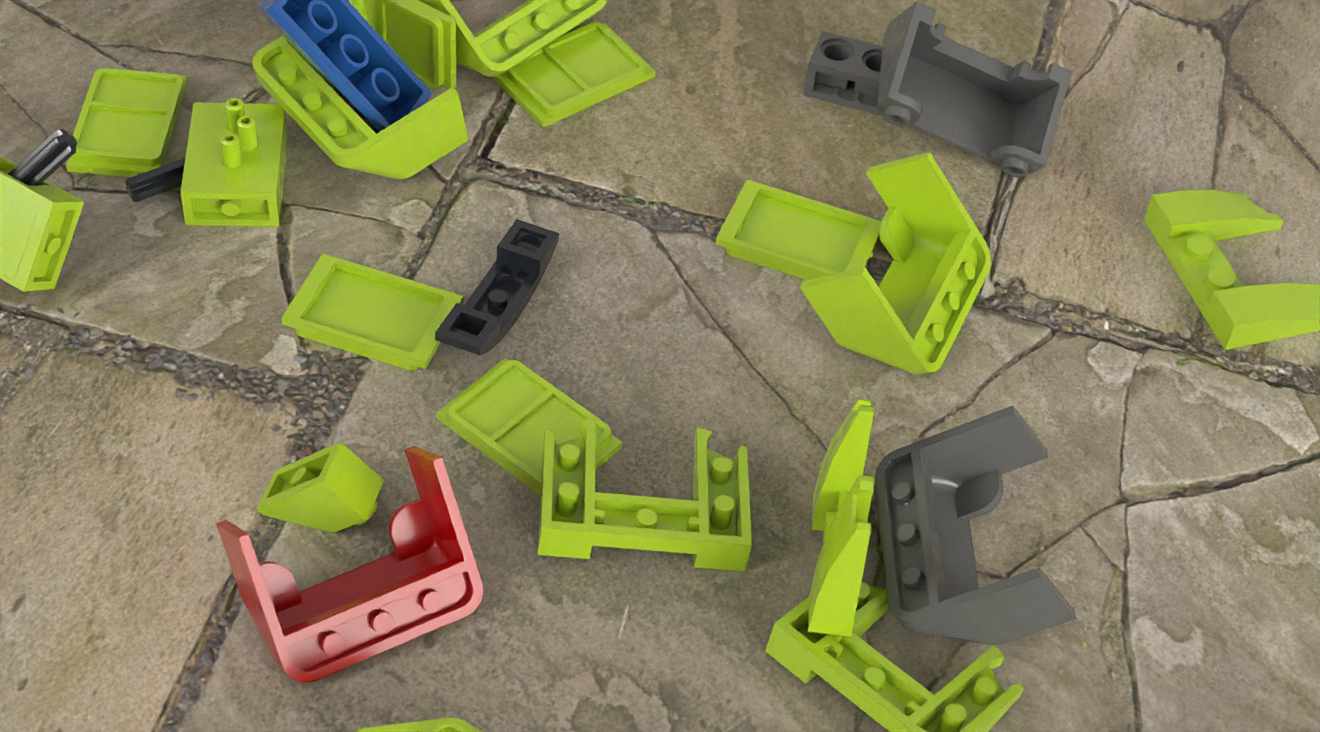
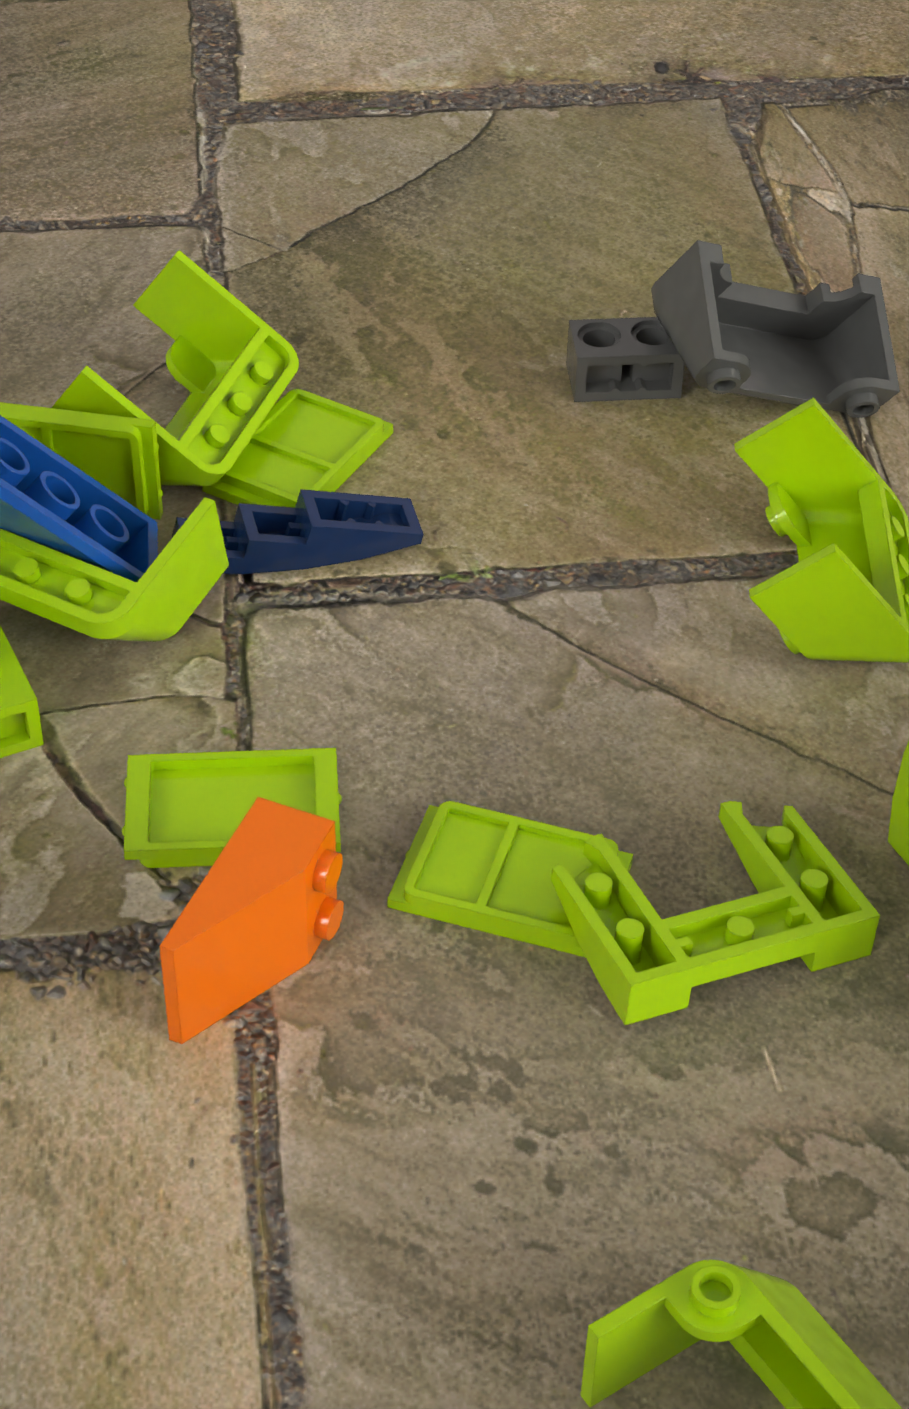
camera: 20 degrees left, 5 degrees down
red windscreen [216,446,483,683] -> none
lime slope [256,442,385,533] -> none
black slope [435,219,559,356] -> none
lime piece [715,179,882,280] -> none
none -> orange slope [159,797,344,1044]
none -> dark blue slope [172,489,424,574]

